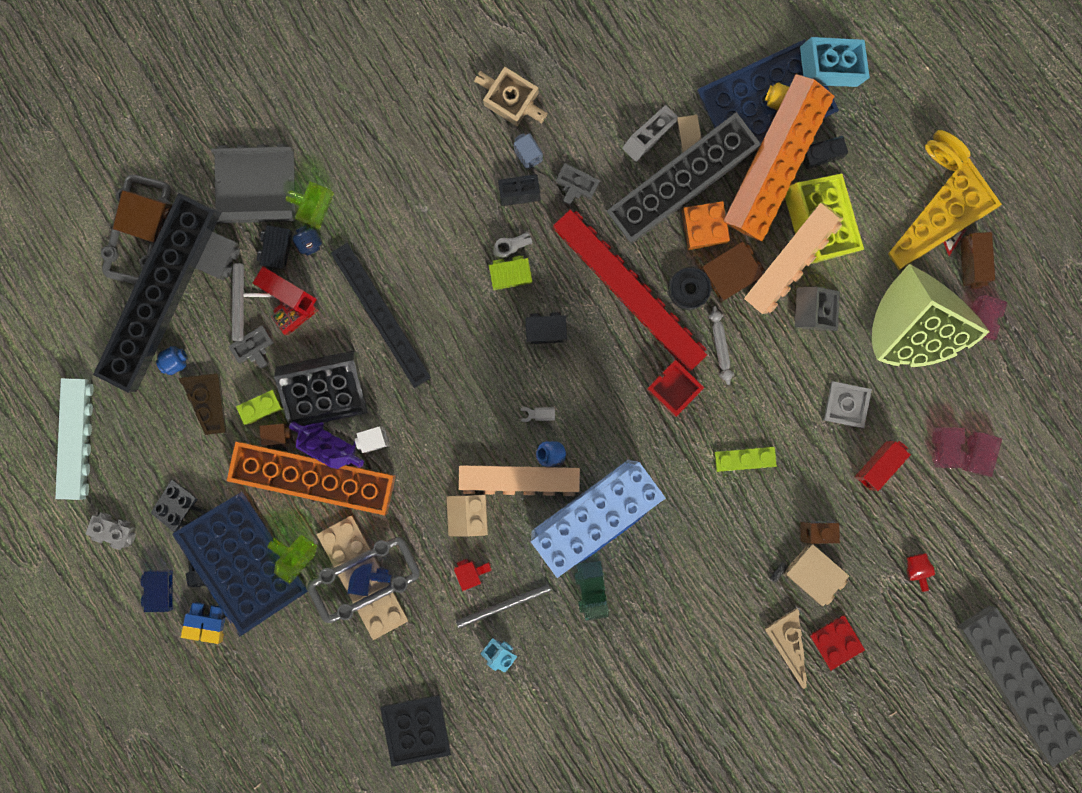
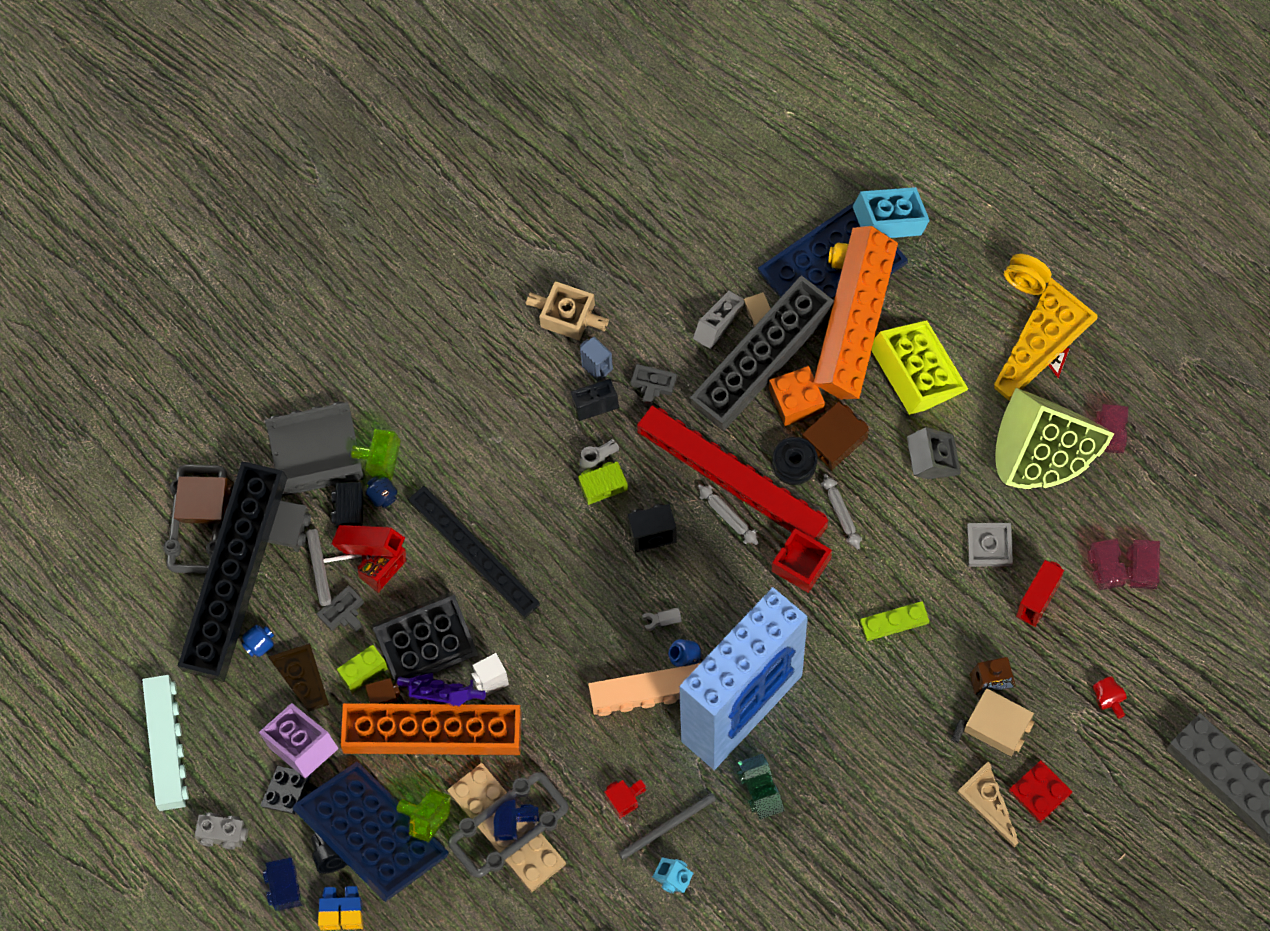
camera: 10 degrees left, 20 degrees down
tan slope [446,494,489,536] -> none
light nougat brick [744,203,843,314] -> none
black brick [803,136,848,169] -> none
reddish brown brick [960,232,995,289] -> none
none -> lavender brick [259,703,338,778]
none -> light grey wheel [698,484,758,545]

